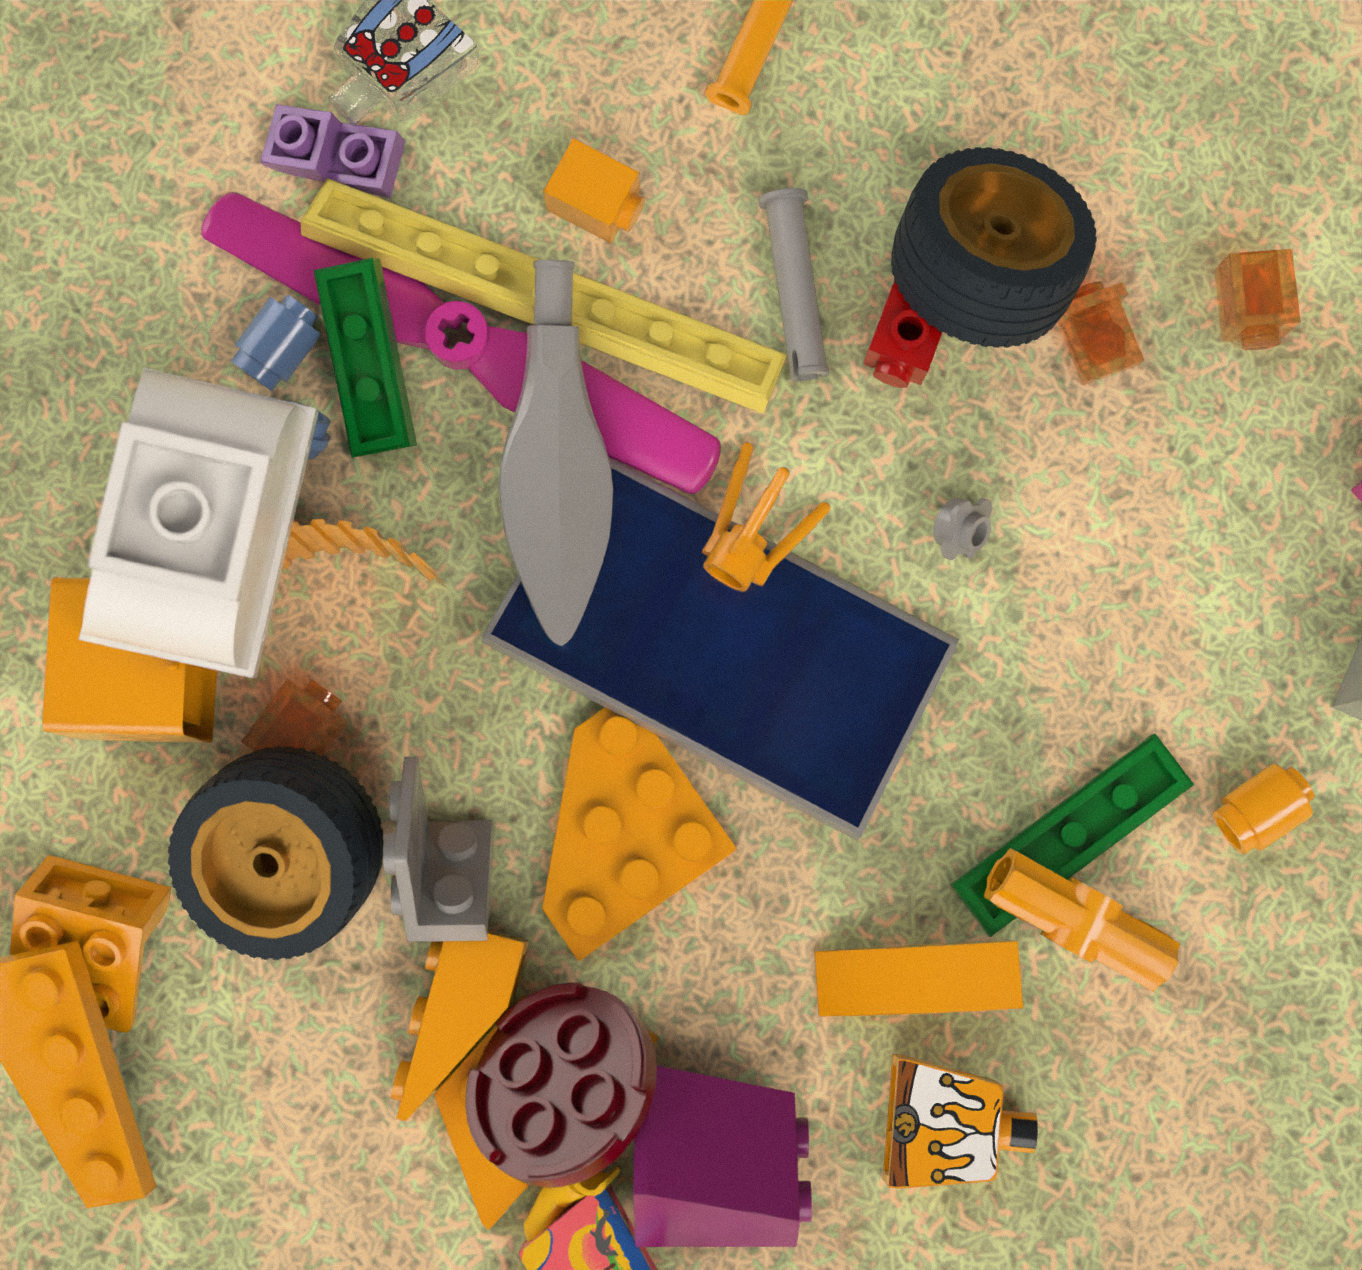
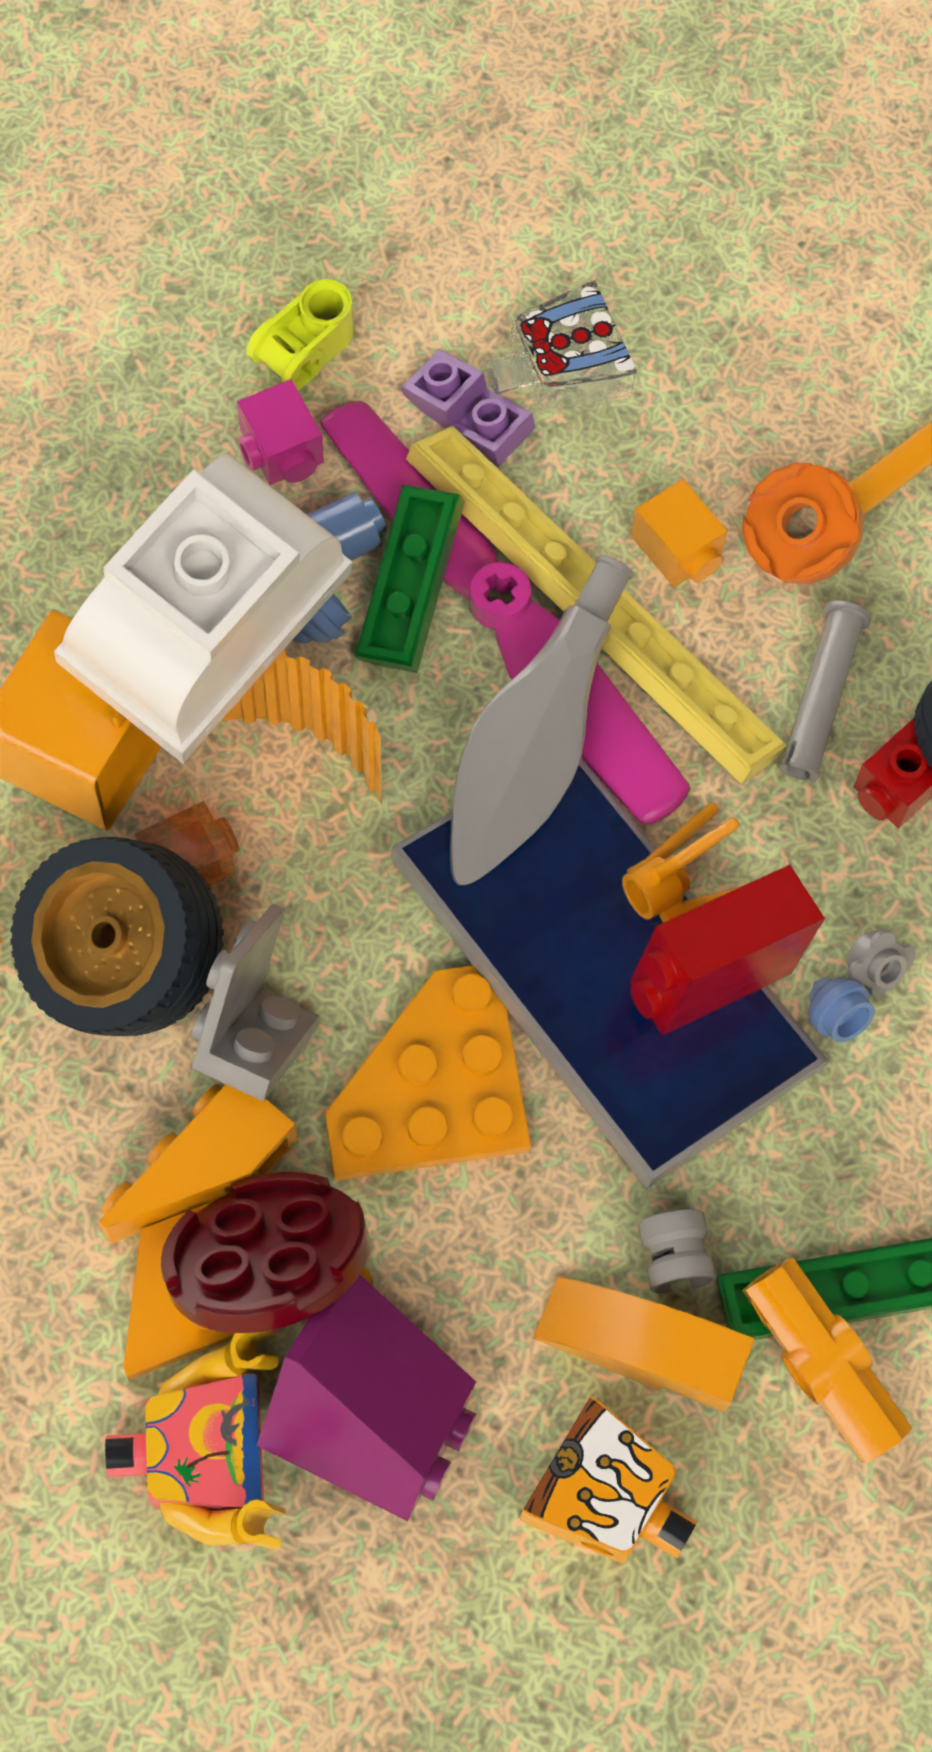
camera: 25 degrees right, 15 degrees down
none -> dark pink brick [237,379,324,485]
none -> neon yellow piece [246,279,355,391]
none -> red brick [629,864,825,1036]
none -> light grey wheel [638,1209,717,1294]
none -> orange tile [742,462,864,585]
none -> medium blue plate [808,977,875,1042]

